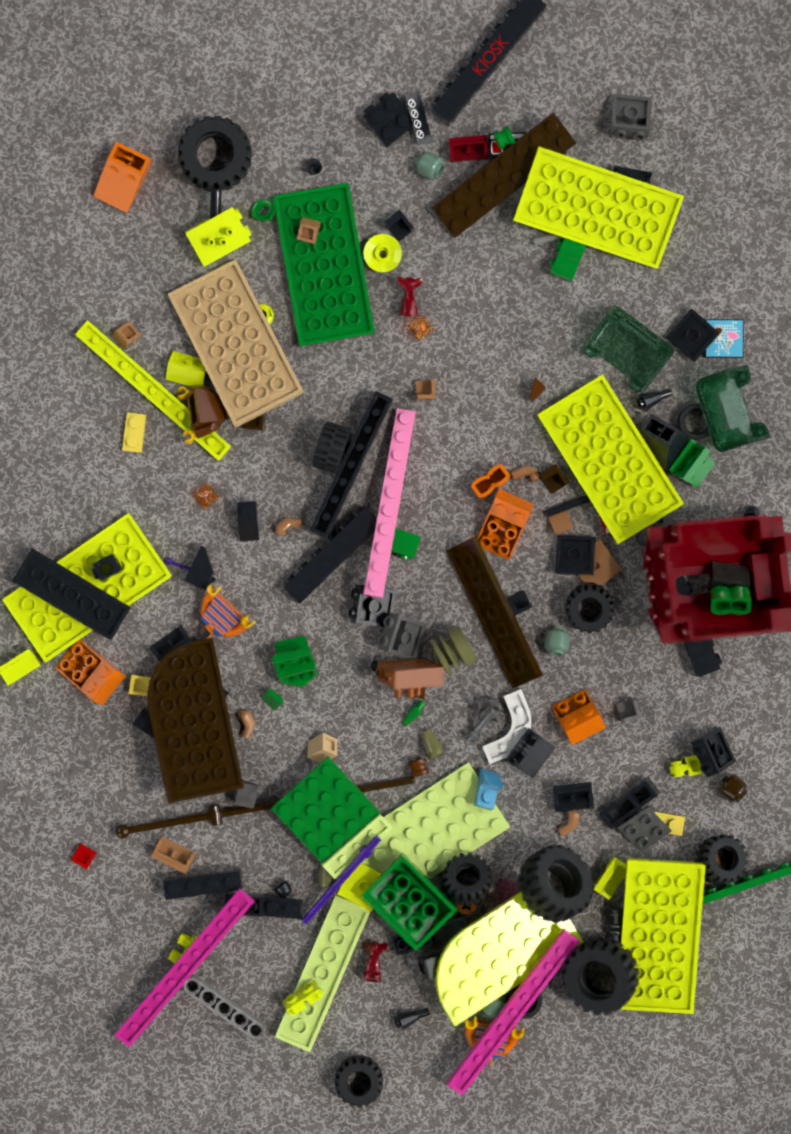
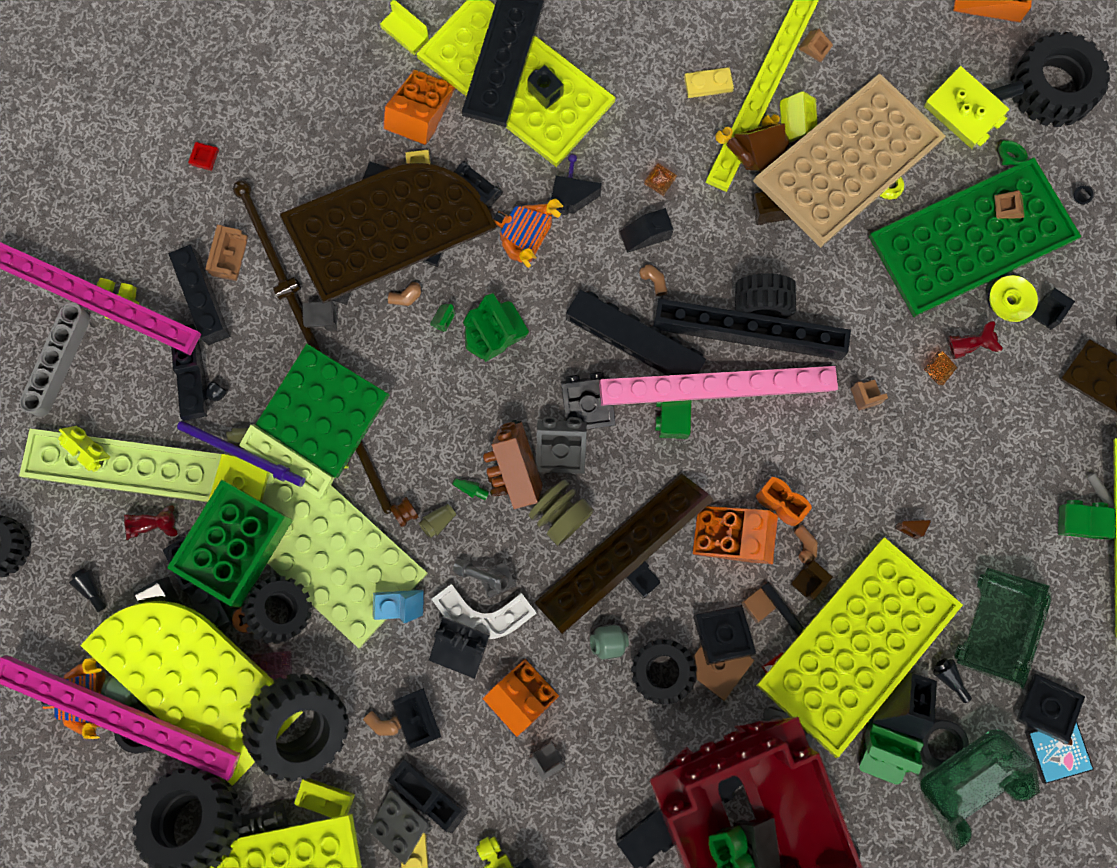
camera: 70 degrees right, 10 degrees down
tan panel [307,733,337,763] -> none

